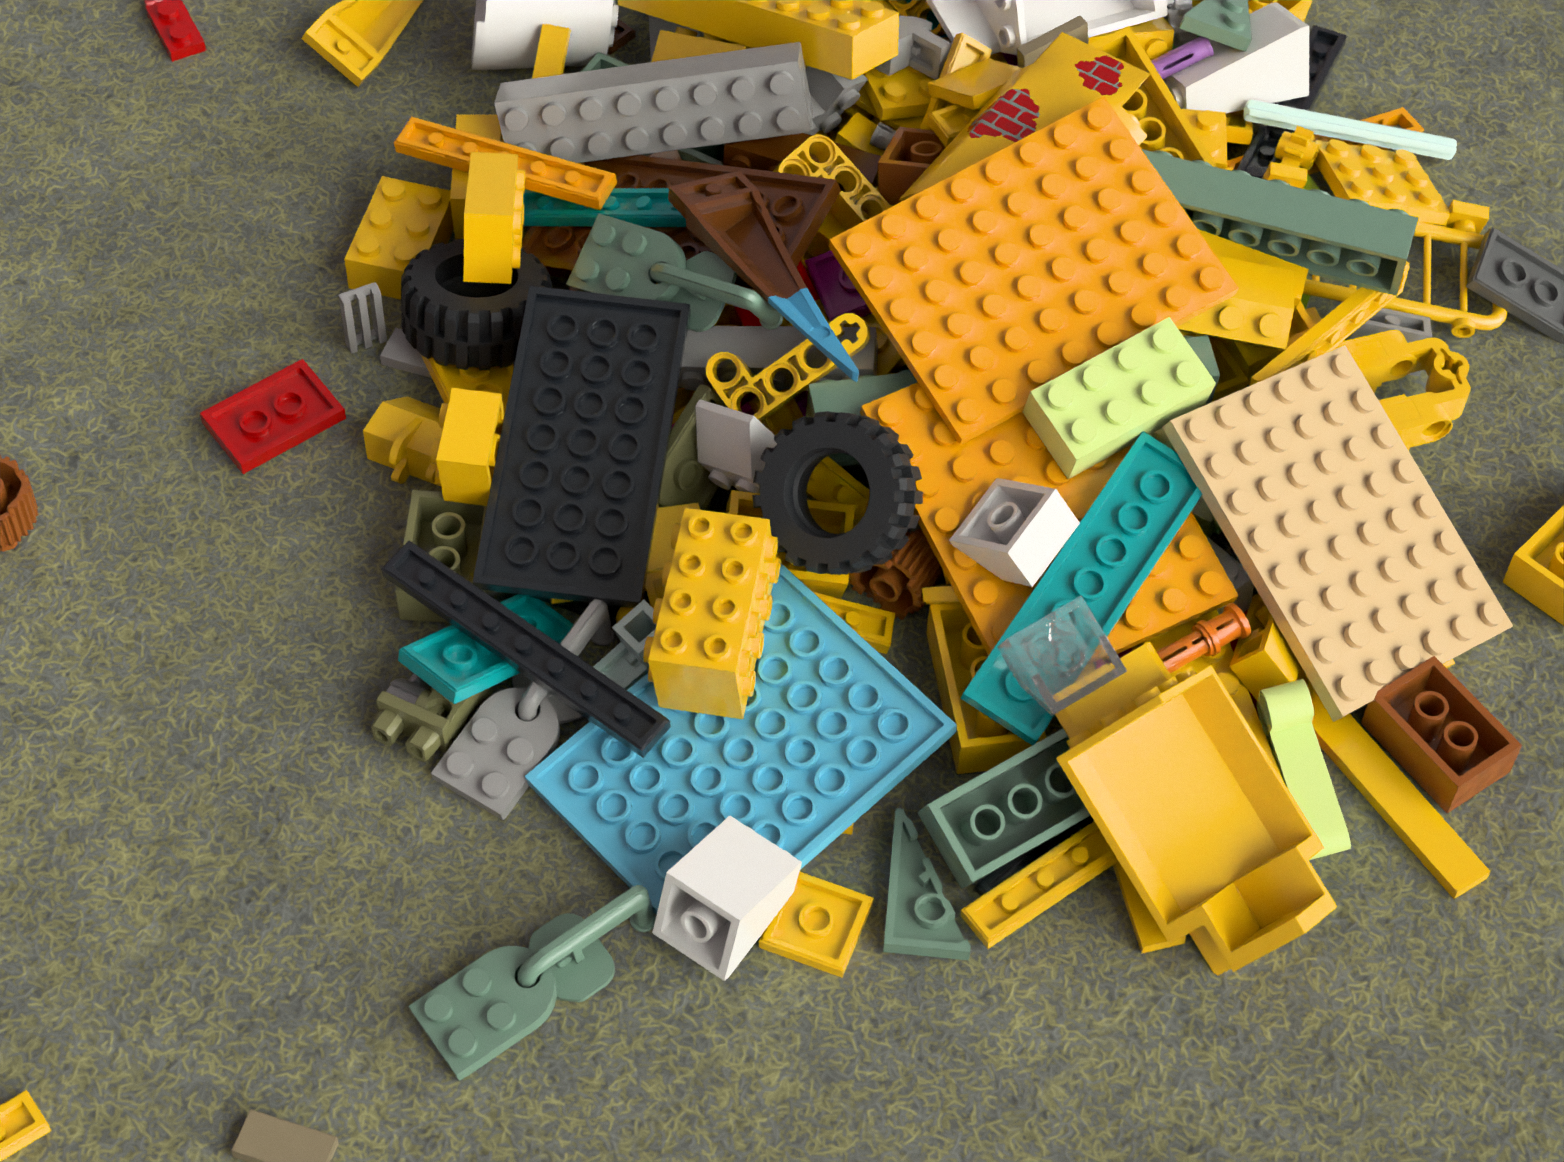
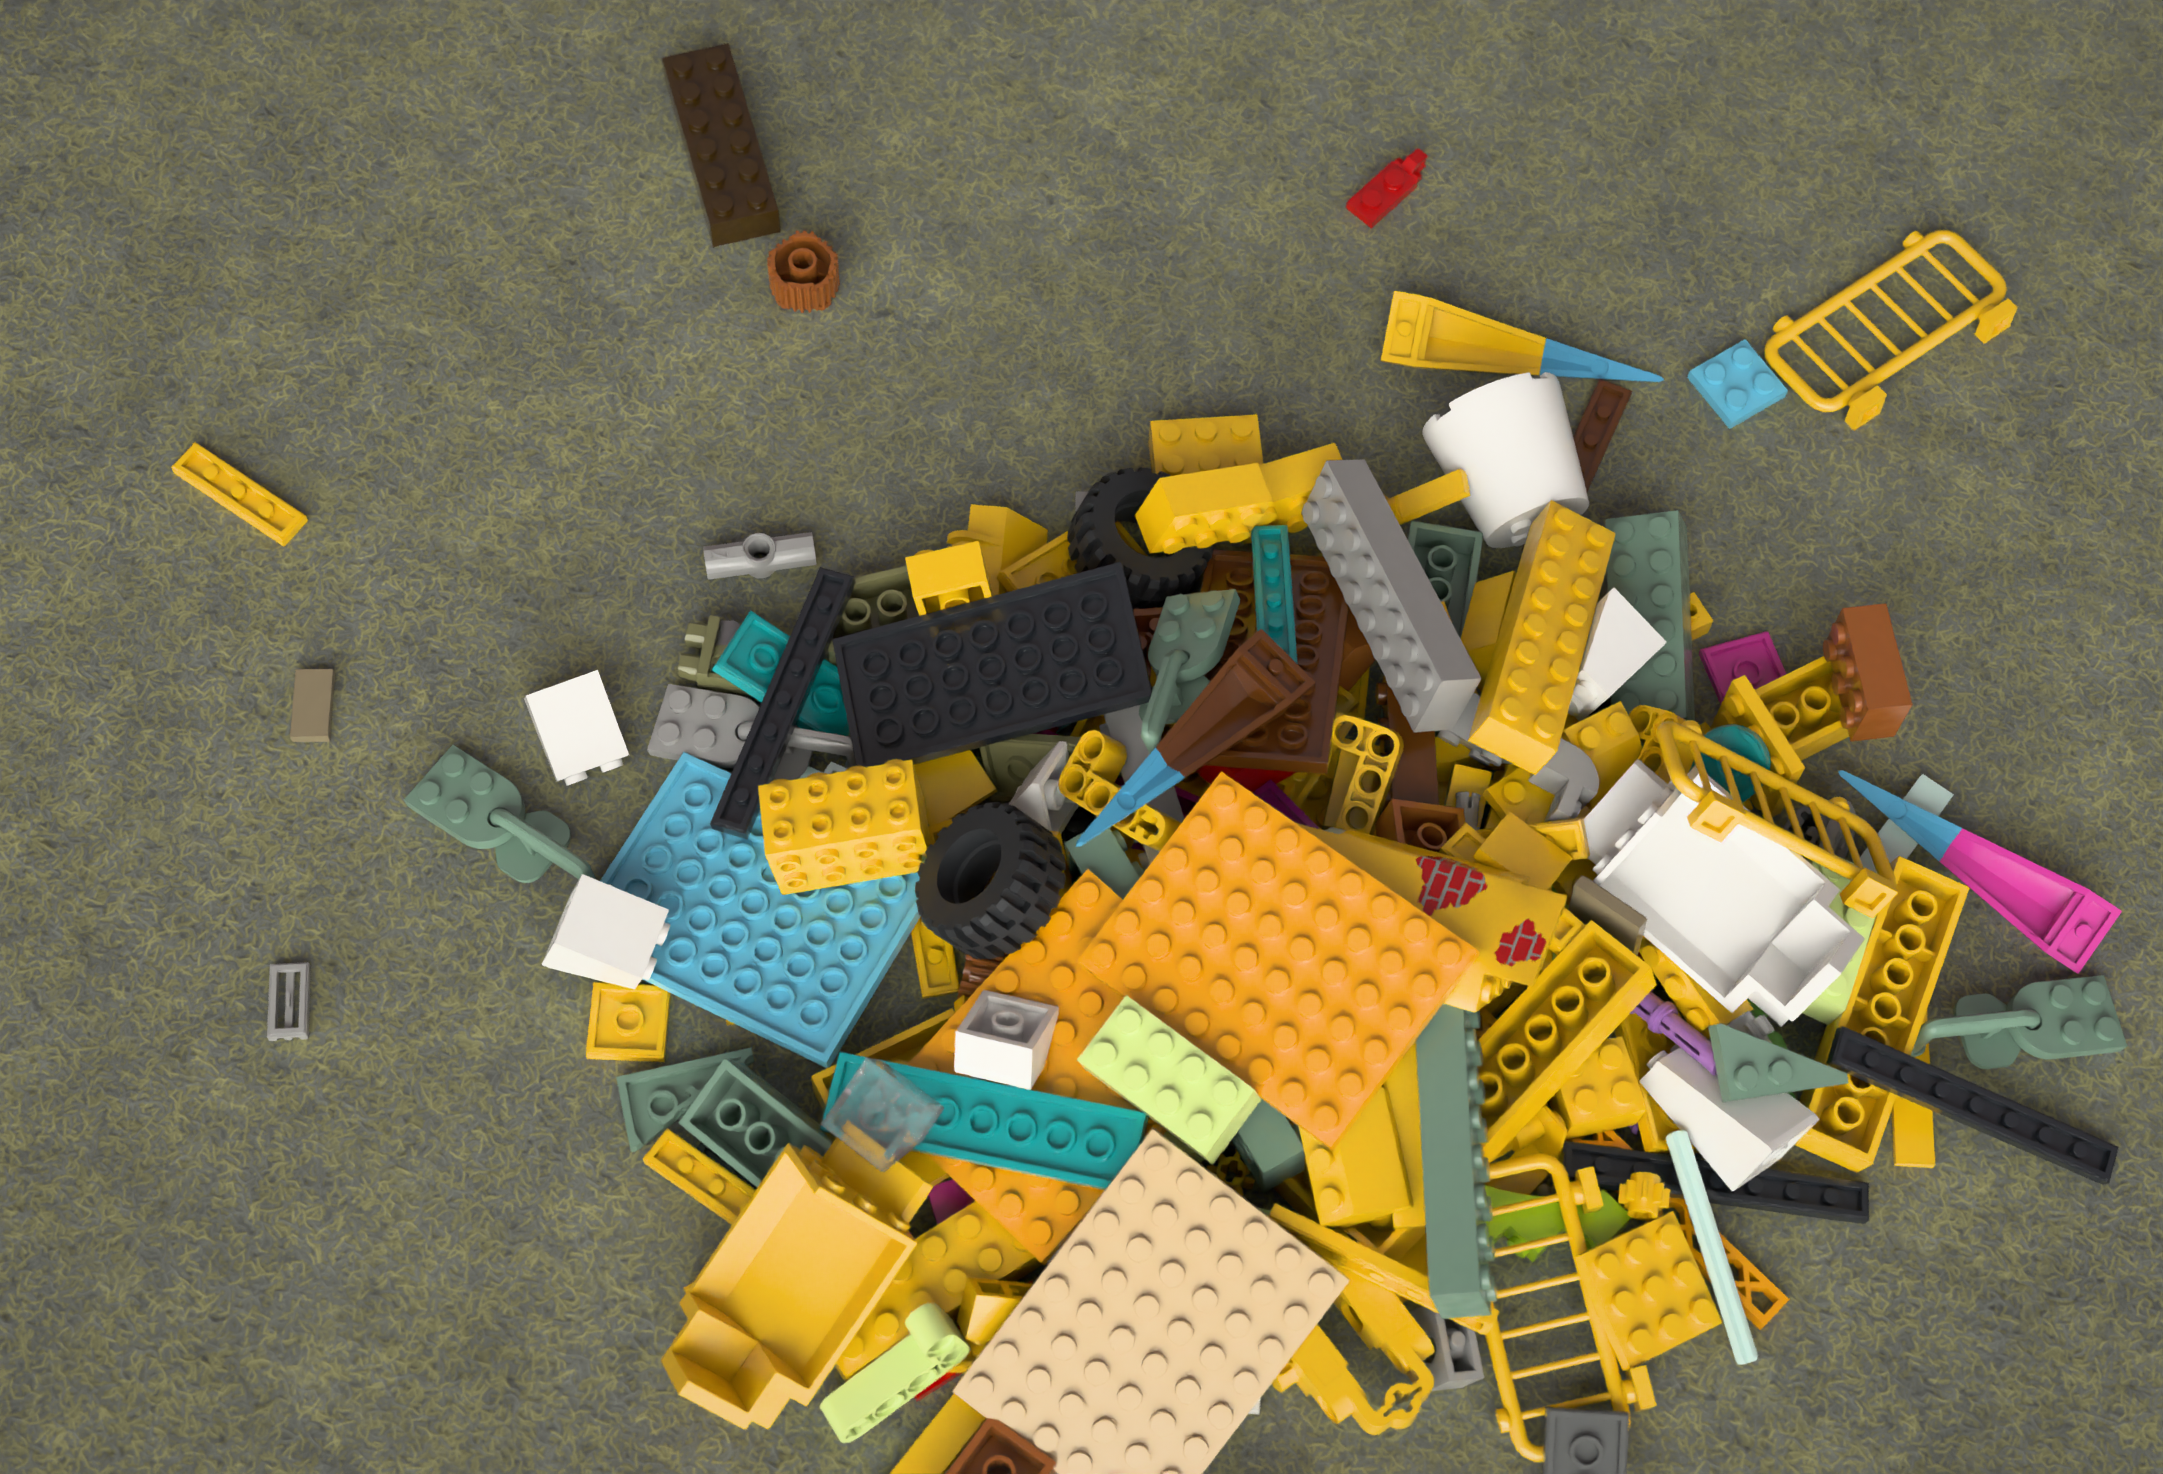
camera: 70 degrees right, 10 degrees up
red plate [200,359,346,474] -> none
light grey tile [339,282,387,354] -> none
light orange tile [394,116,617,210] -> none
orange pin [1157,603,1251,673] -> none
none -> white slope [524,670,629,786]
none -> light grey piece [703,532,817,580]

